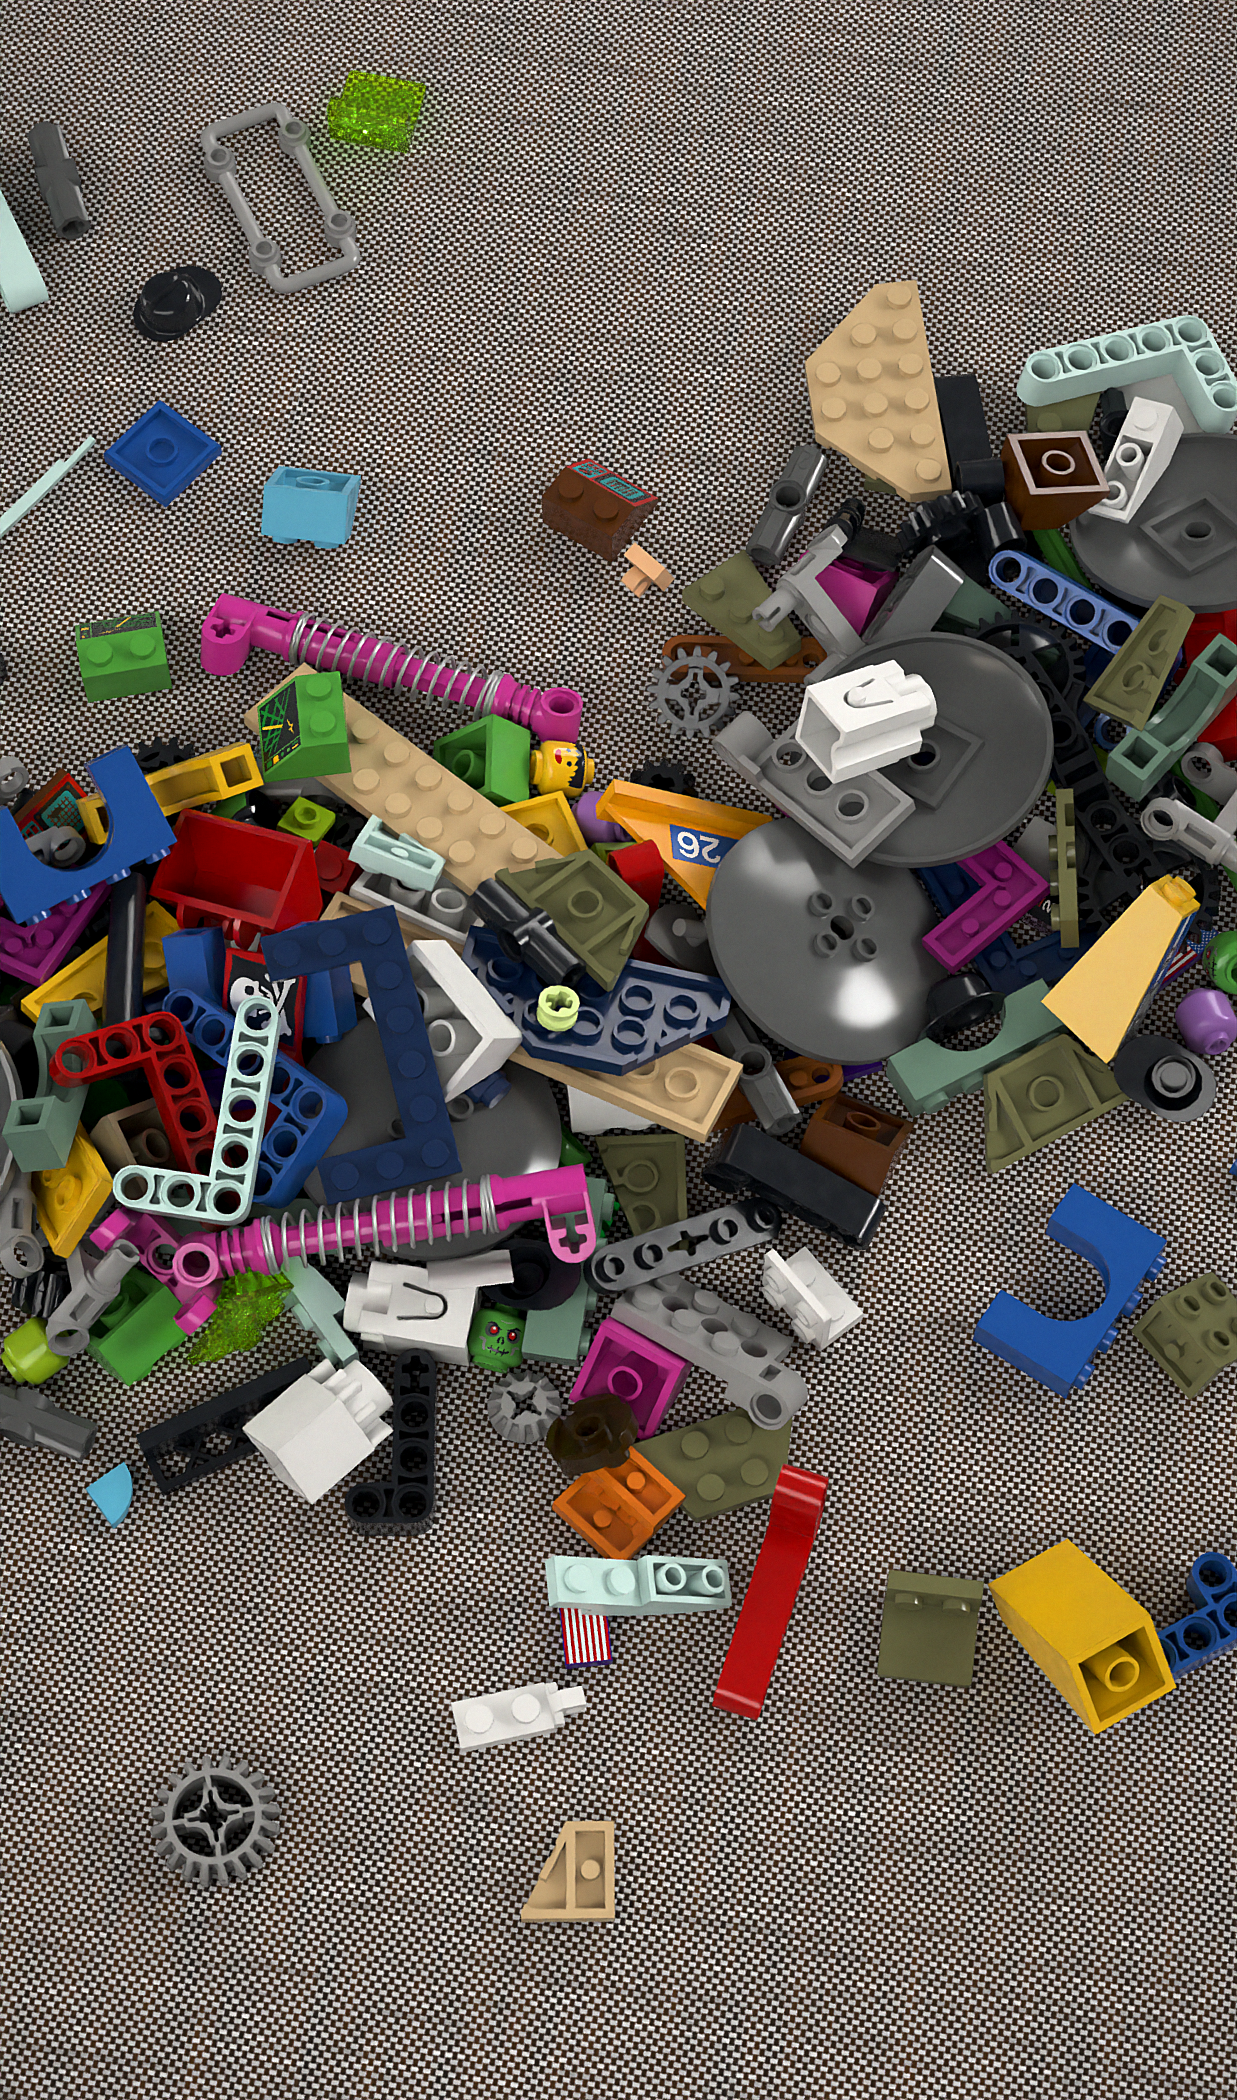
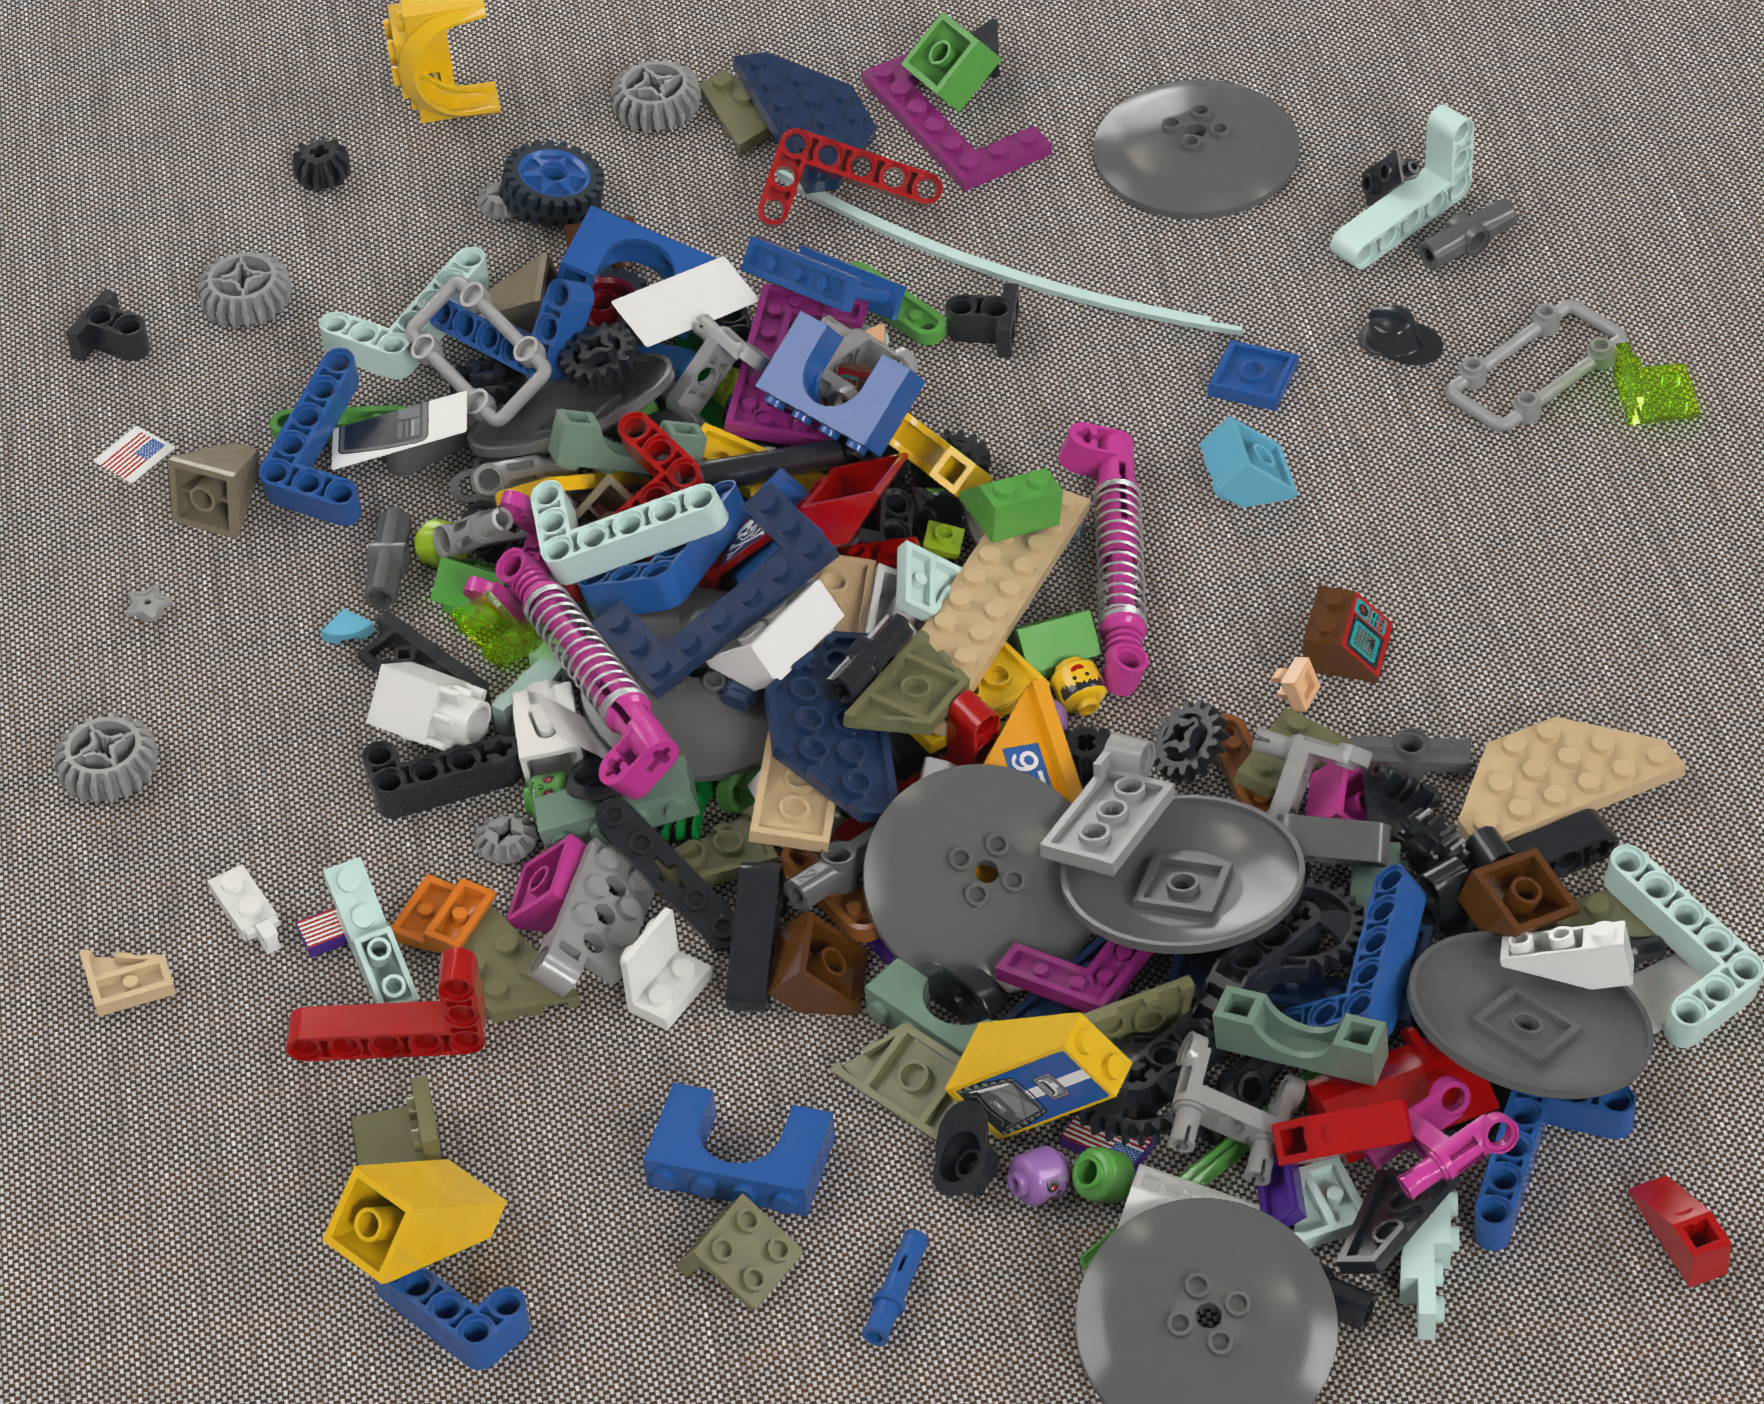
camera: 75 degrees right, 20 degrees down
bright green slope [75,611,173,703] -> none
yellowish green bush [536,985,580,1032] -> none
dark brown plate [546,1393,639,1477] -> none
white piece [795,660,937,784] -> none
olive wing [1083,594,1195,732] -> none

